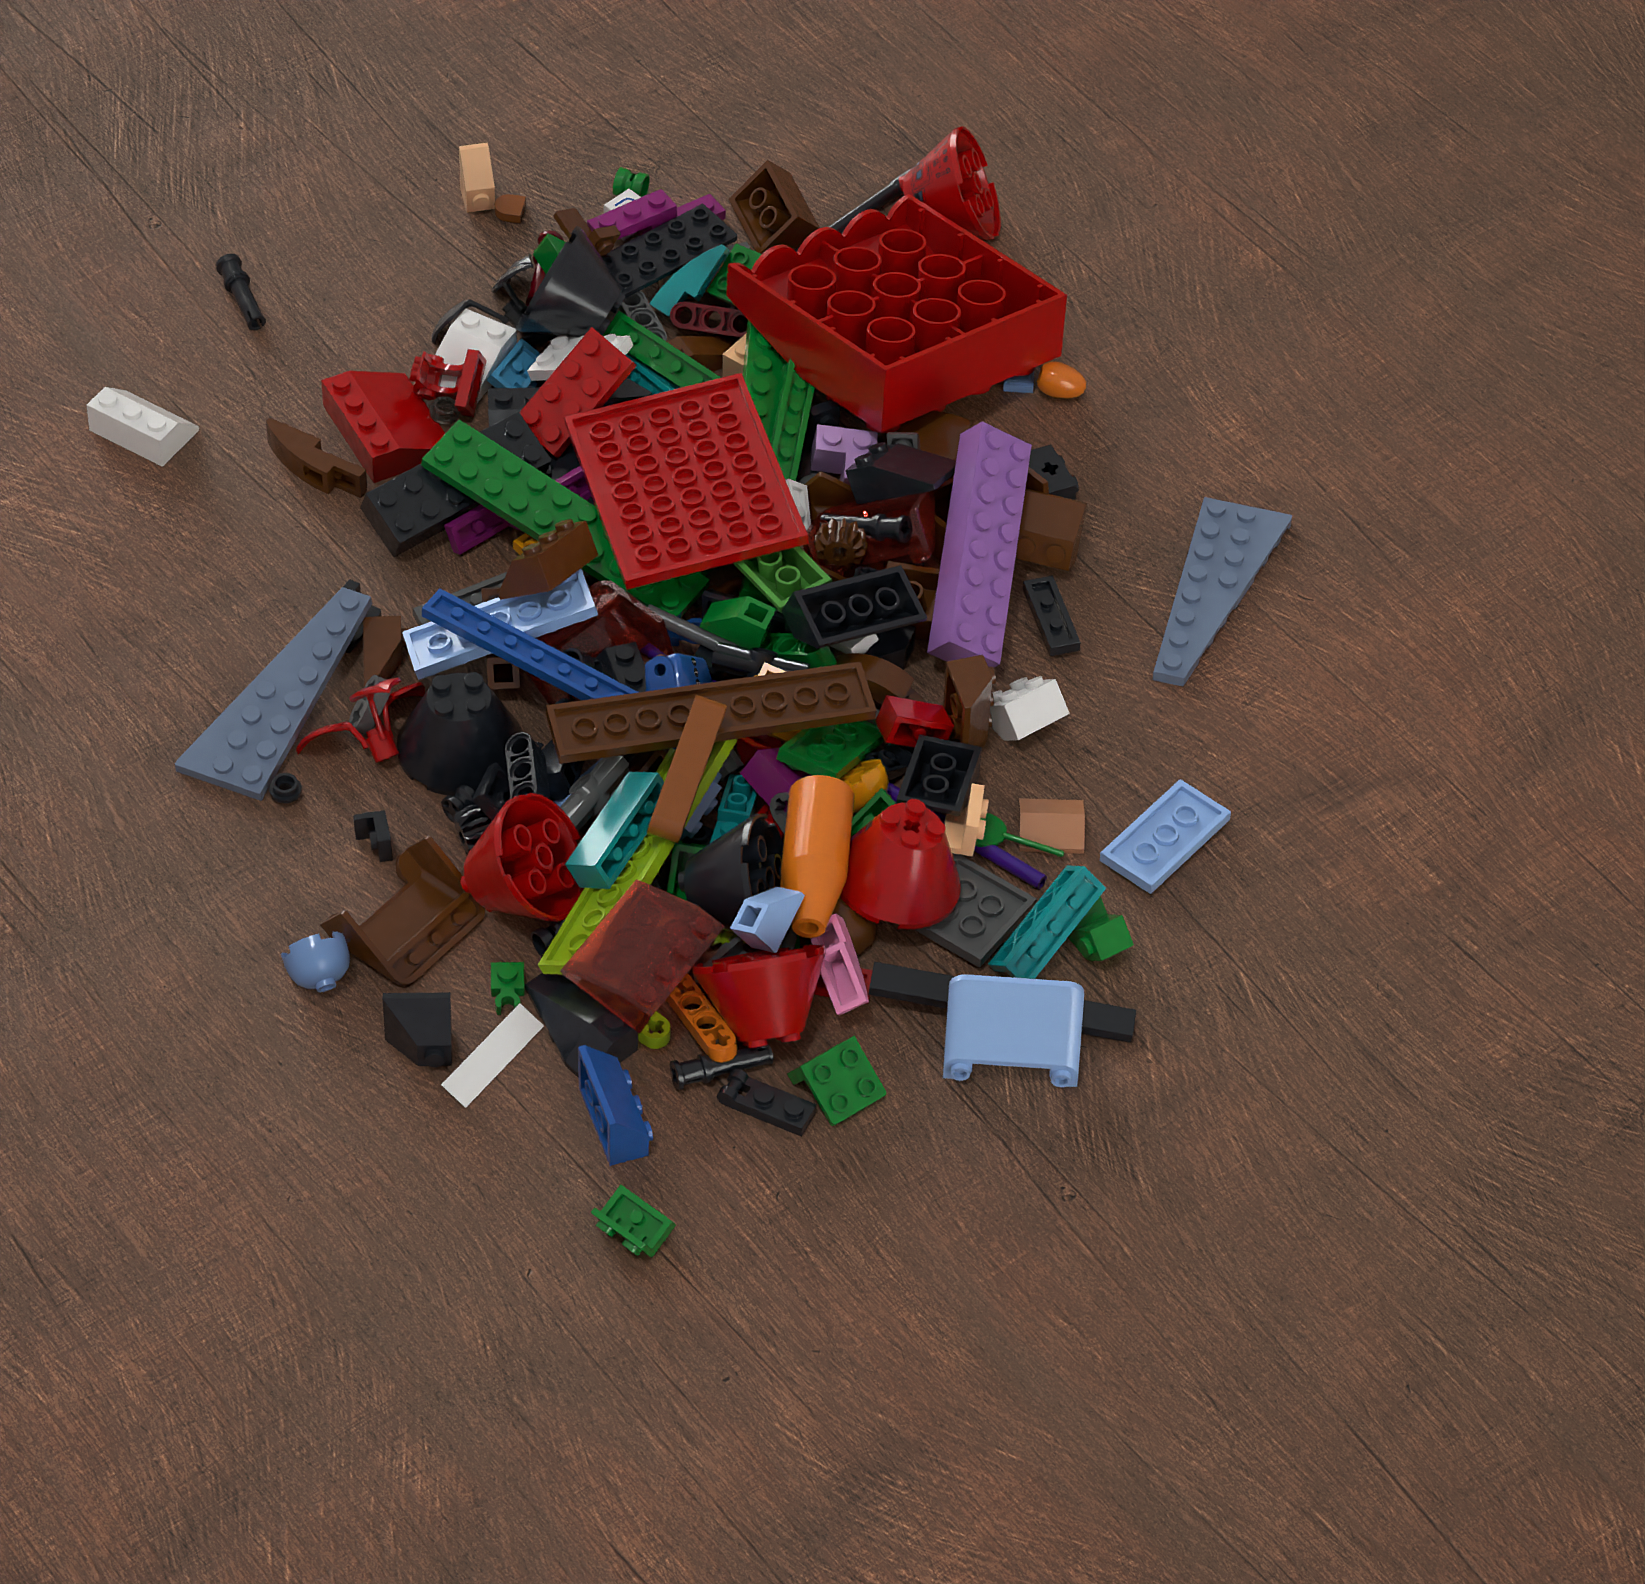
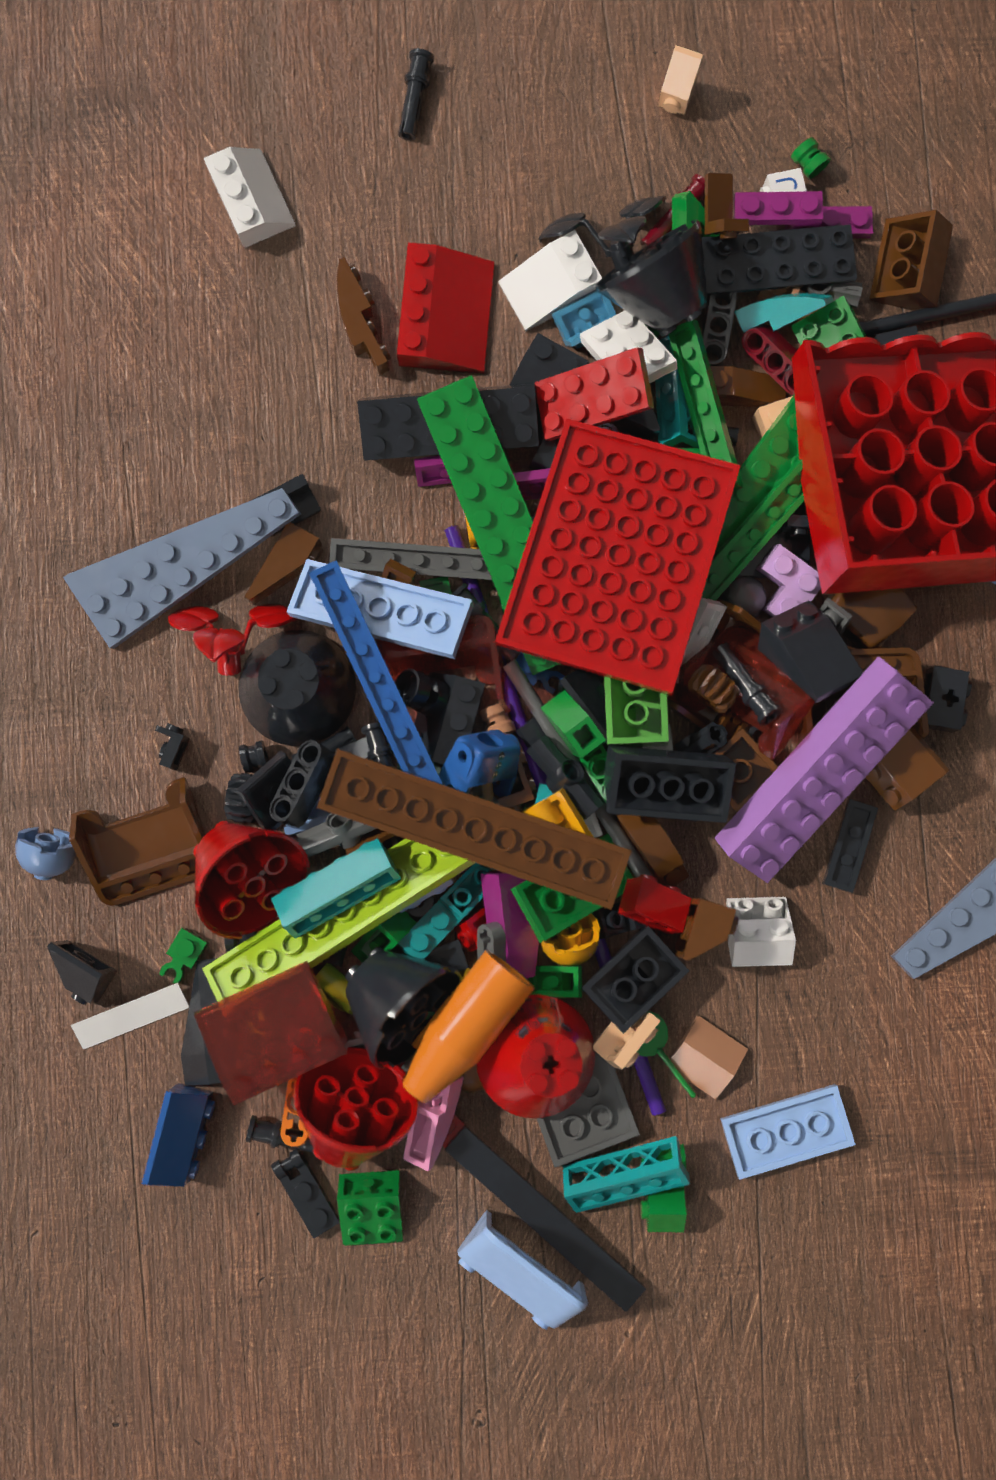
camera: 35 degrees right, 35 degrees up
black plate [269,773,302,803] -> none
dark grey beam [349,675,392,735] -> none
red tile [409,349,487,417] -> none
clear smoke plate [429,396,460,424] -> none
dark orange tile [494,194,526,223] -> none
reddish brown slope [498,519,598,600] -> none
green bracket [591,1184,676,1258] -> none
dark orange beam [647,695,727,843] -> none
light blue slope [730,887,805,953] -> none

